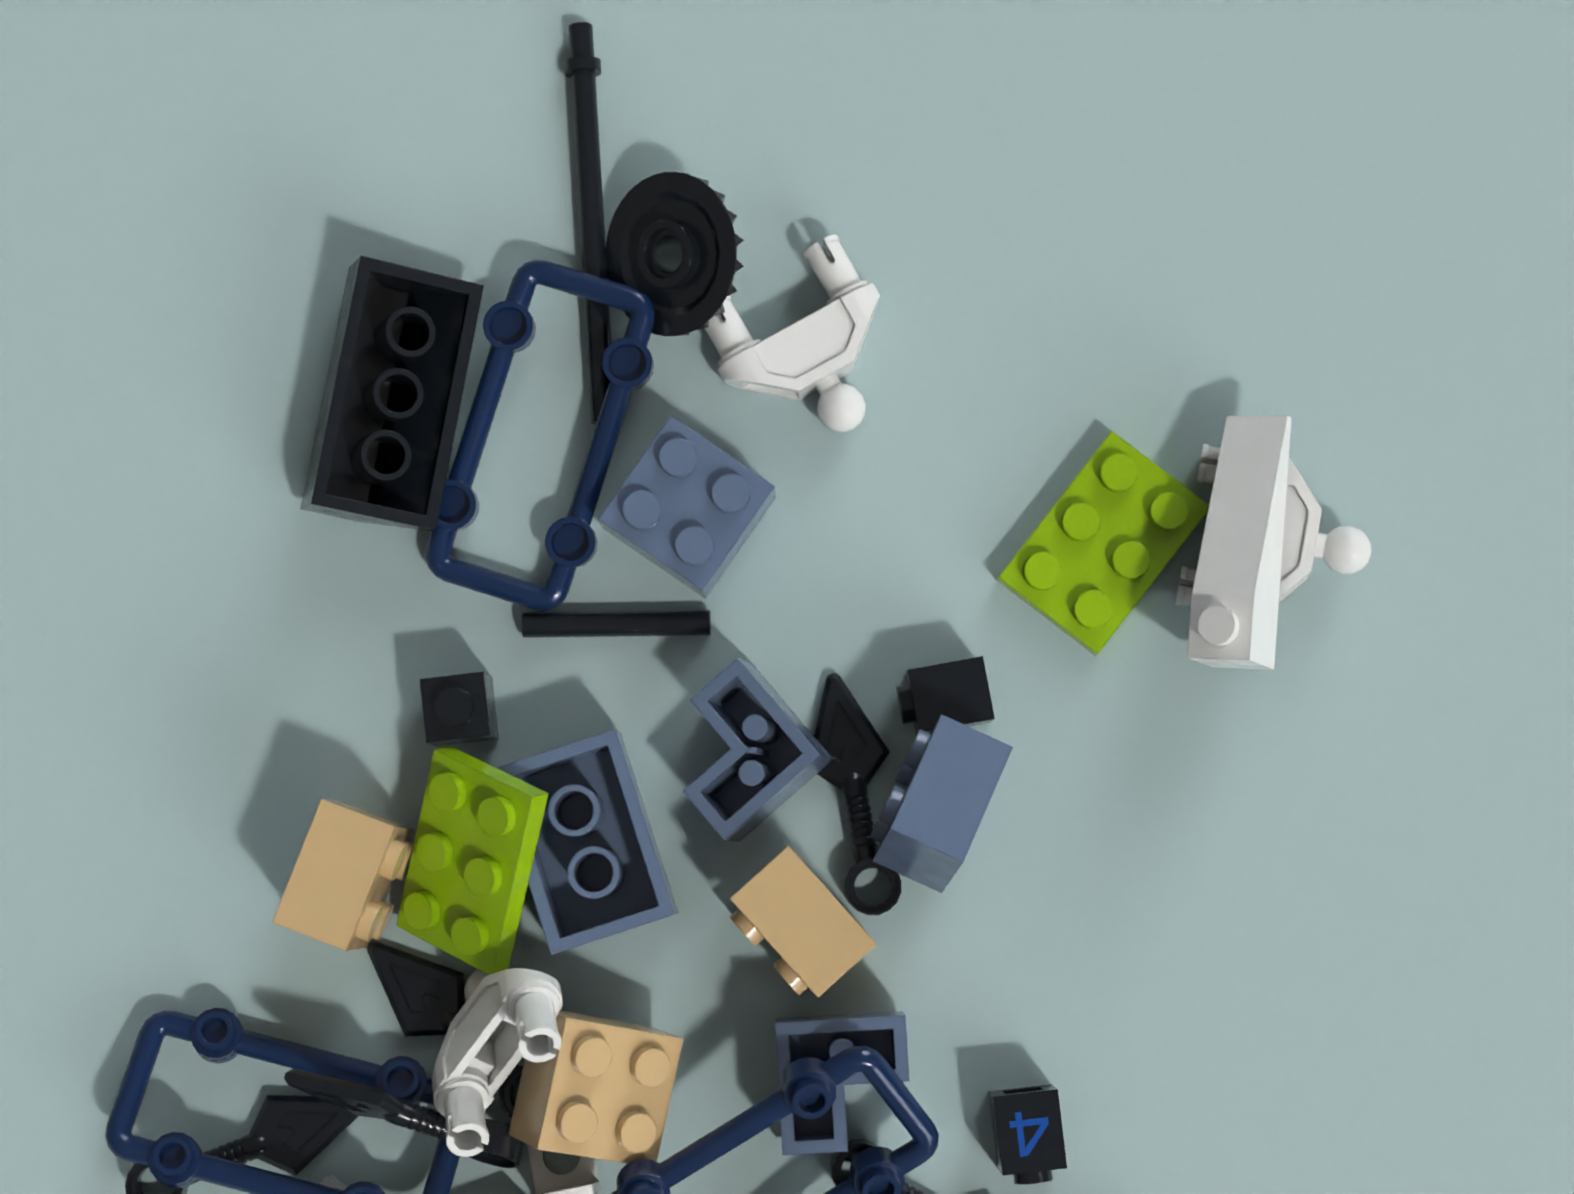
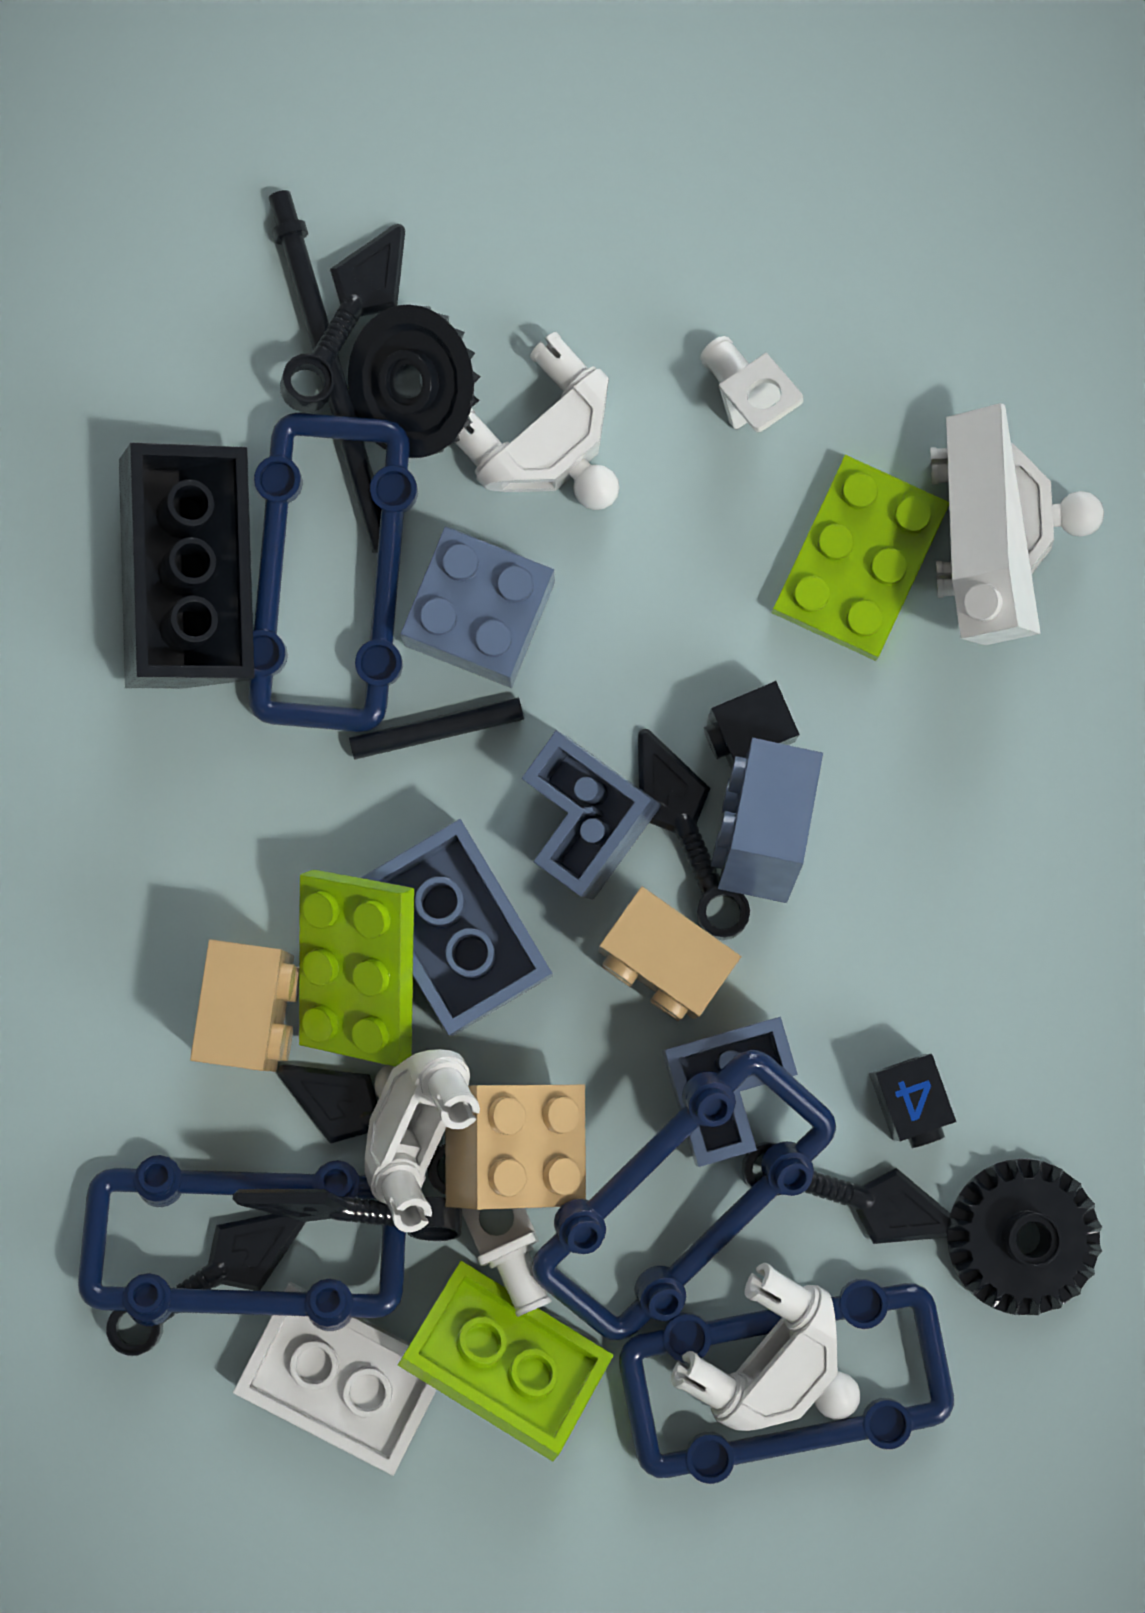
camera: 15 degrees left, 0 degrees up
black brick [420,672,499,746] -> none
none -> black piece [280,224,405,413]
none -> white bracket [700,336,804,432]

